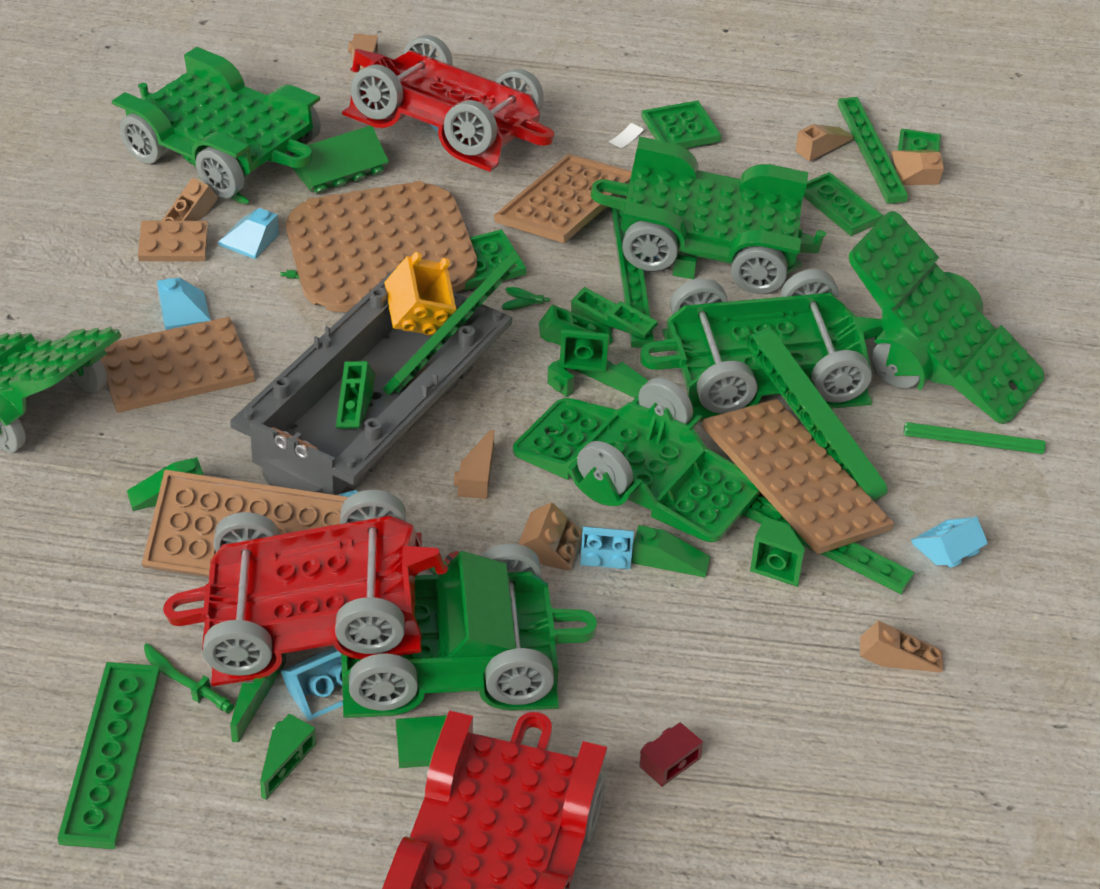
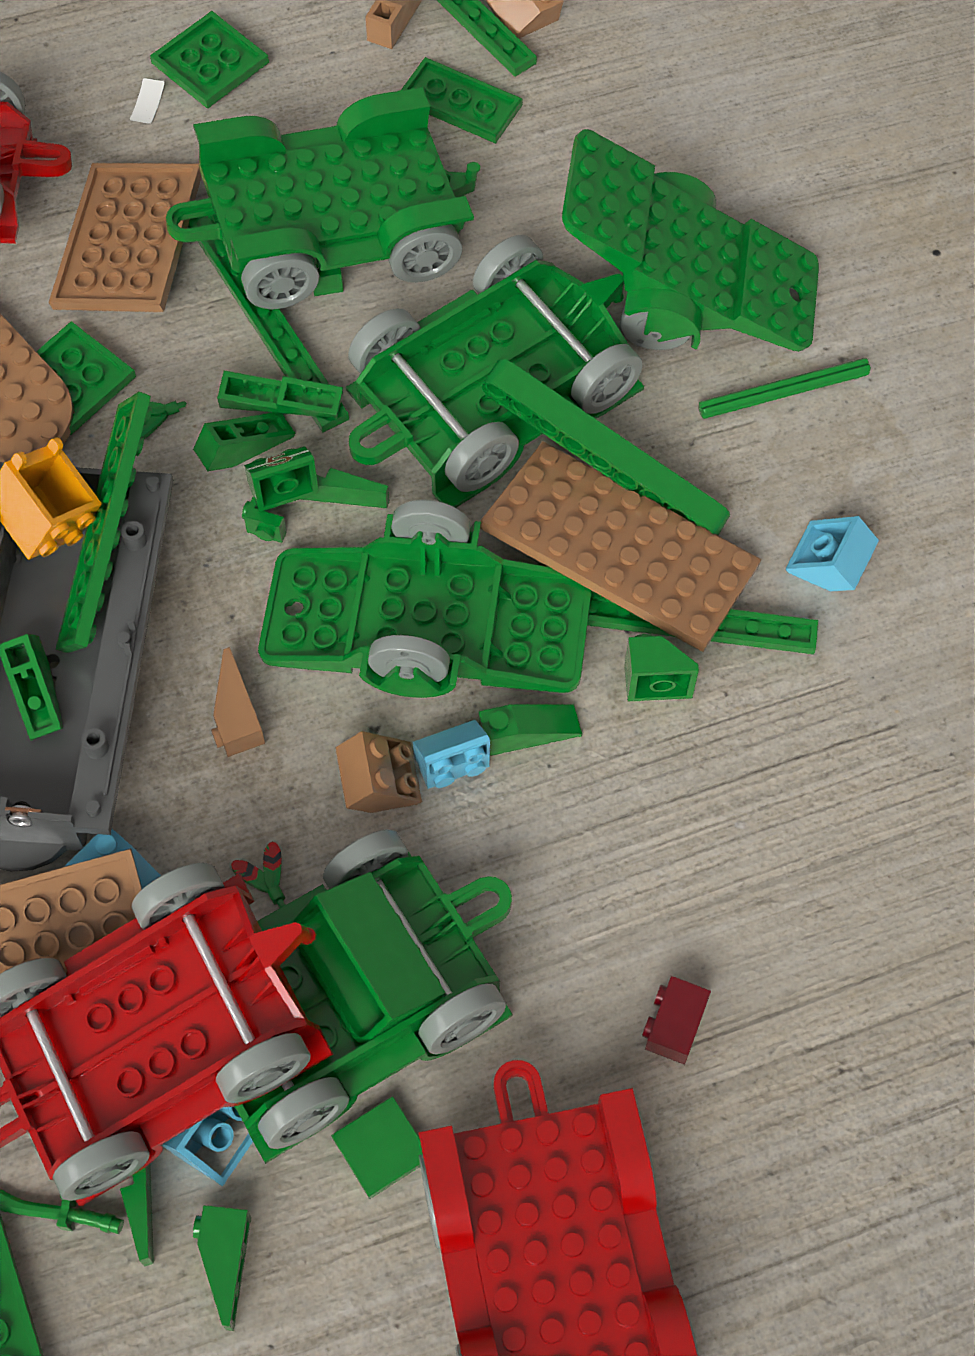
camera: 25 degrees left, 20 degrees up
medium nougat slope [860,620,943,672] -> none

